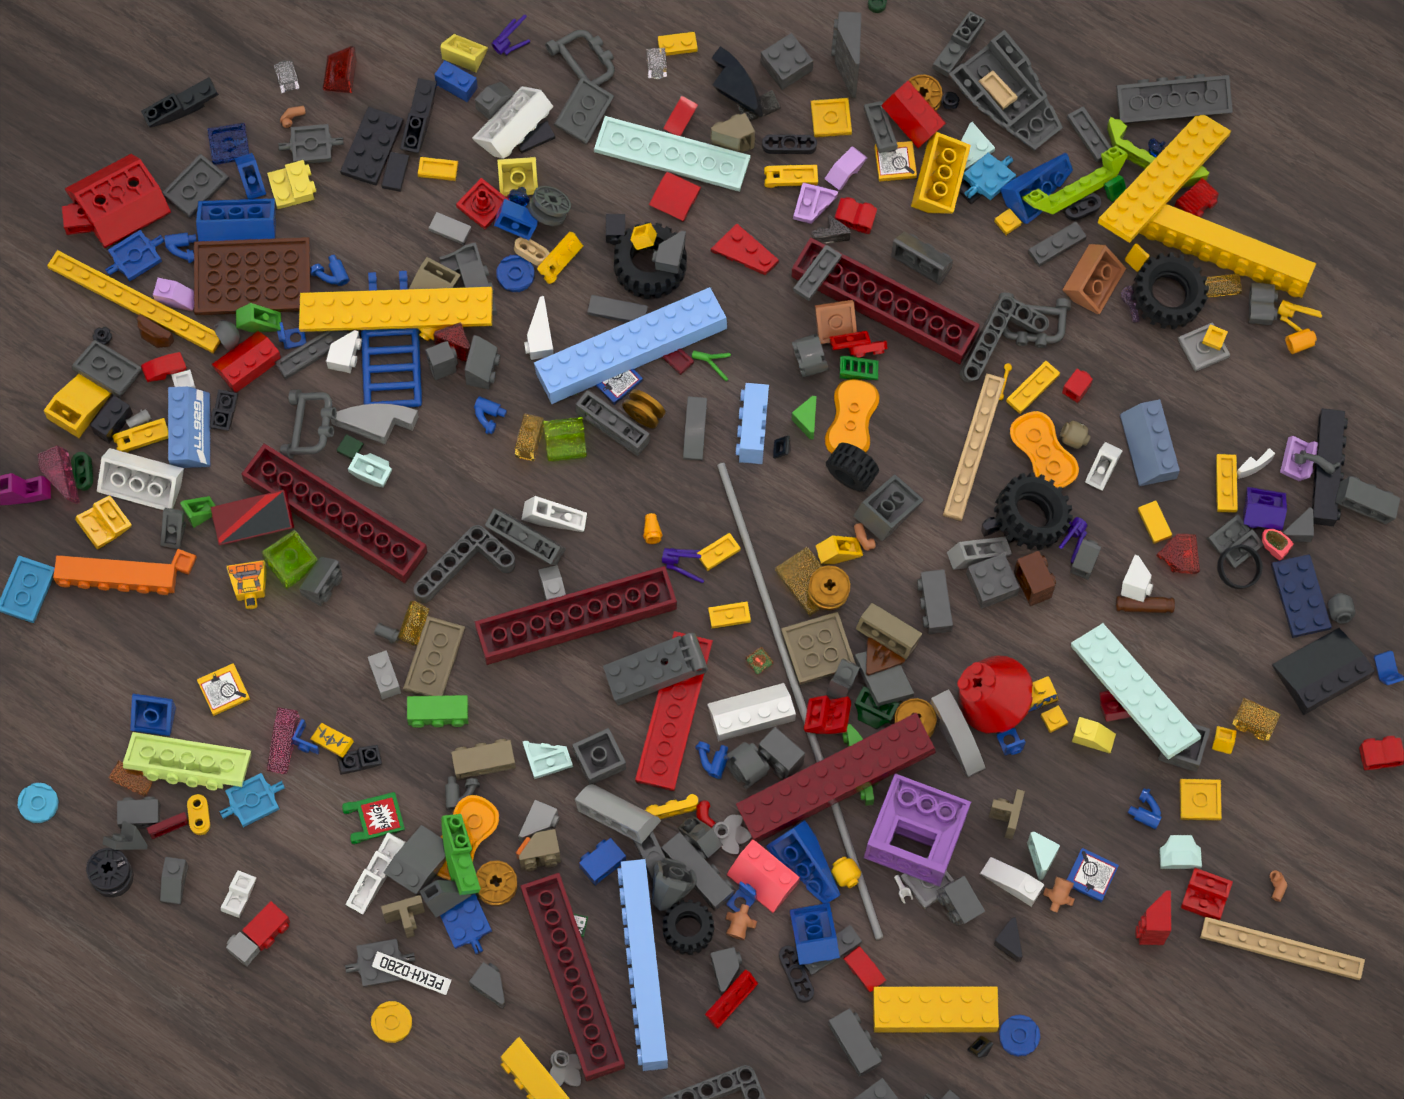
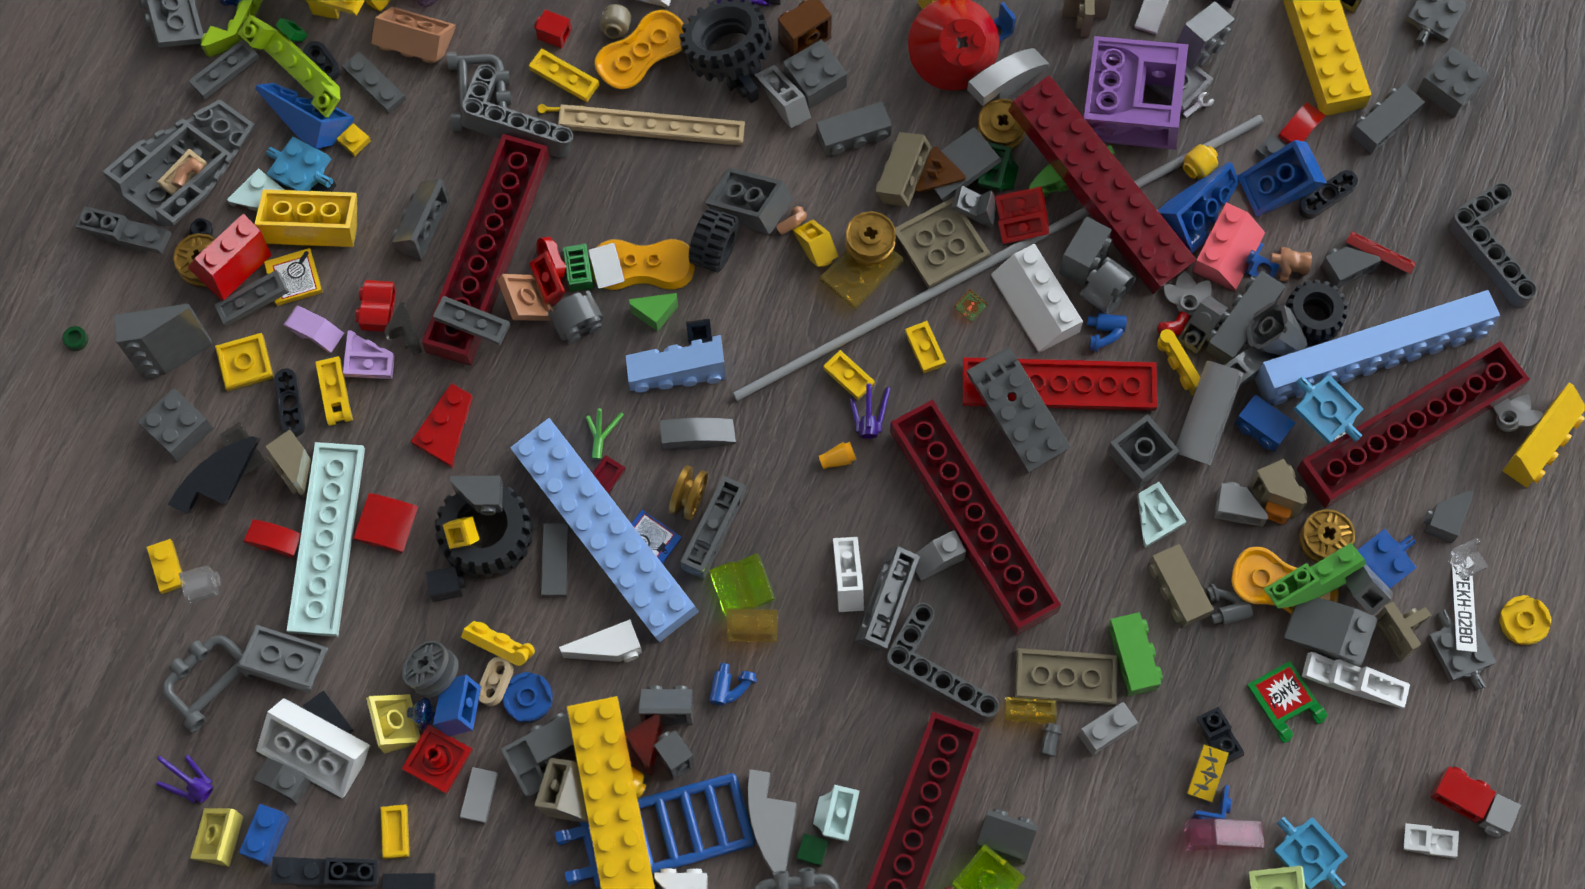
camera: 100 degrees left, 0 degrees up
none -> nougat arm [171,158,203,188]
none -> white sticker [589,243,625,288]
none -> dark azure plate [1293,374,1363,444]
none -> clear panel [1449,538,1488,580]

